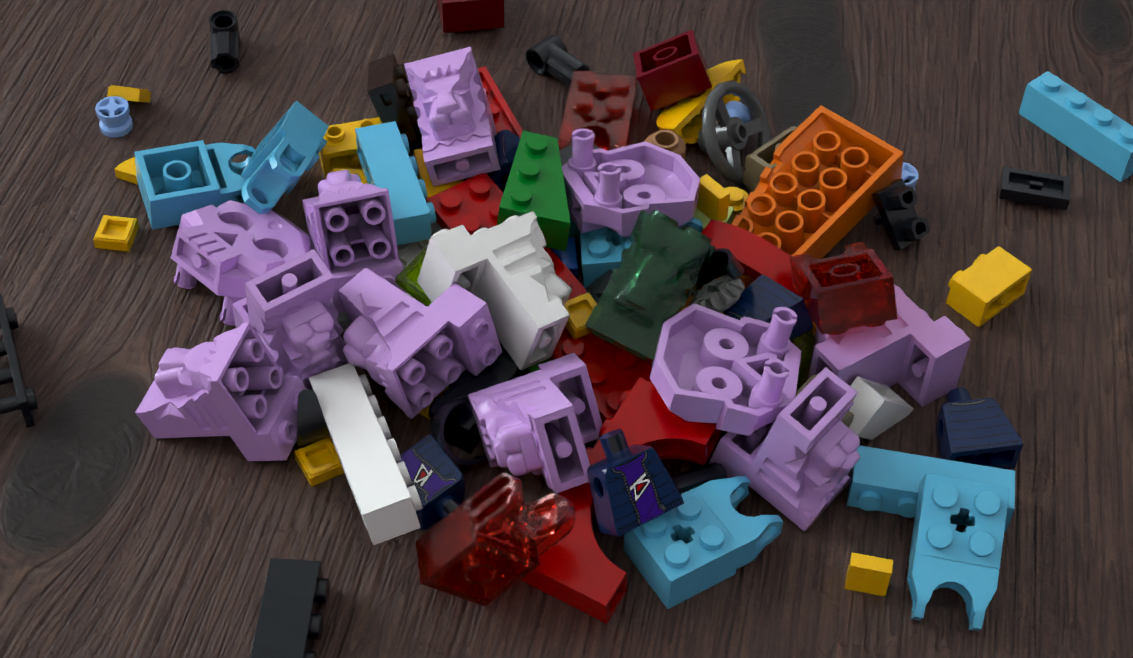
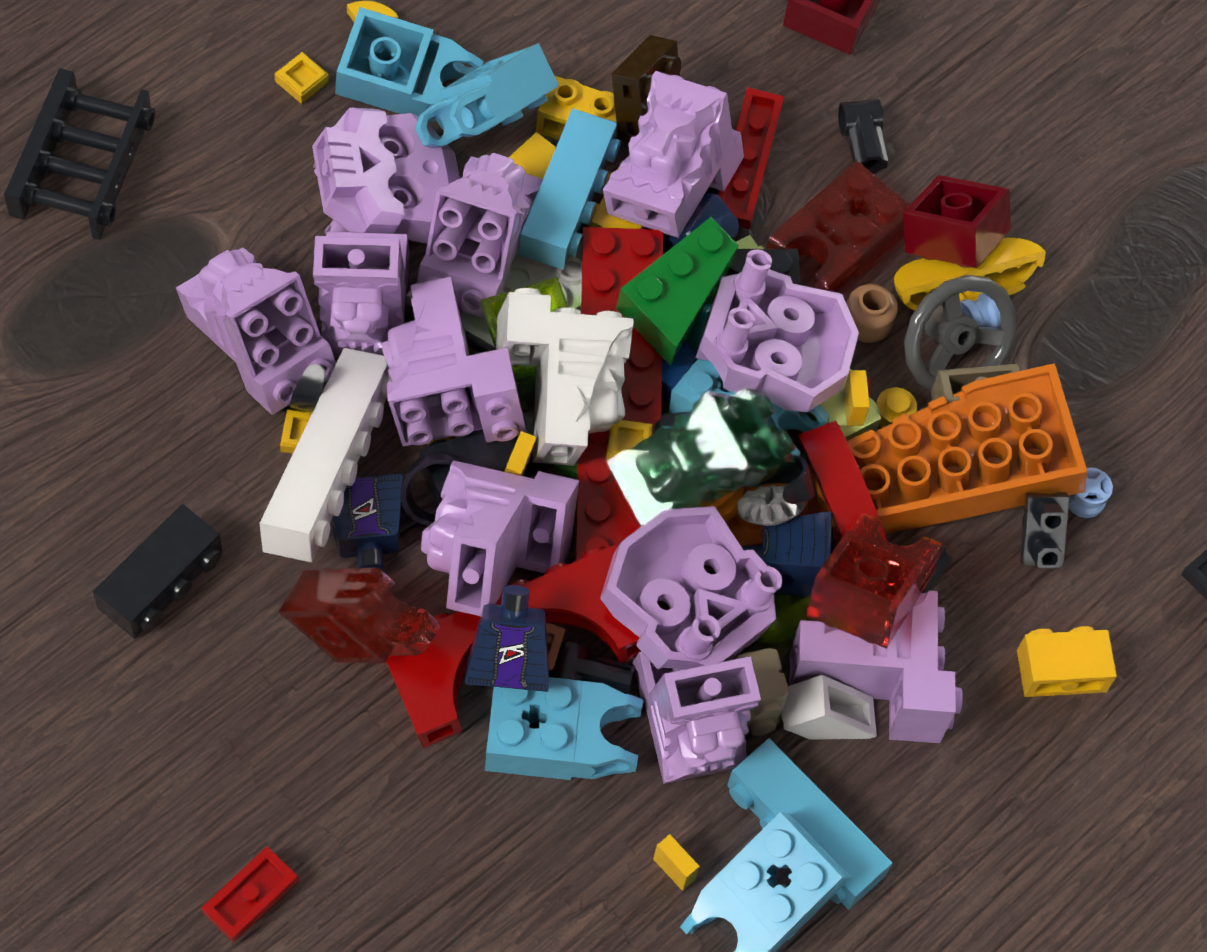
camera: 30 degrees right, 15 degrees up
dark blue torso [936,387,1023,469] -> none
none -> yellow tile [505,431,537,476]

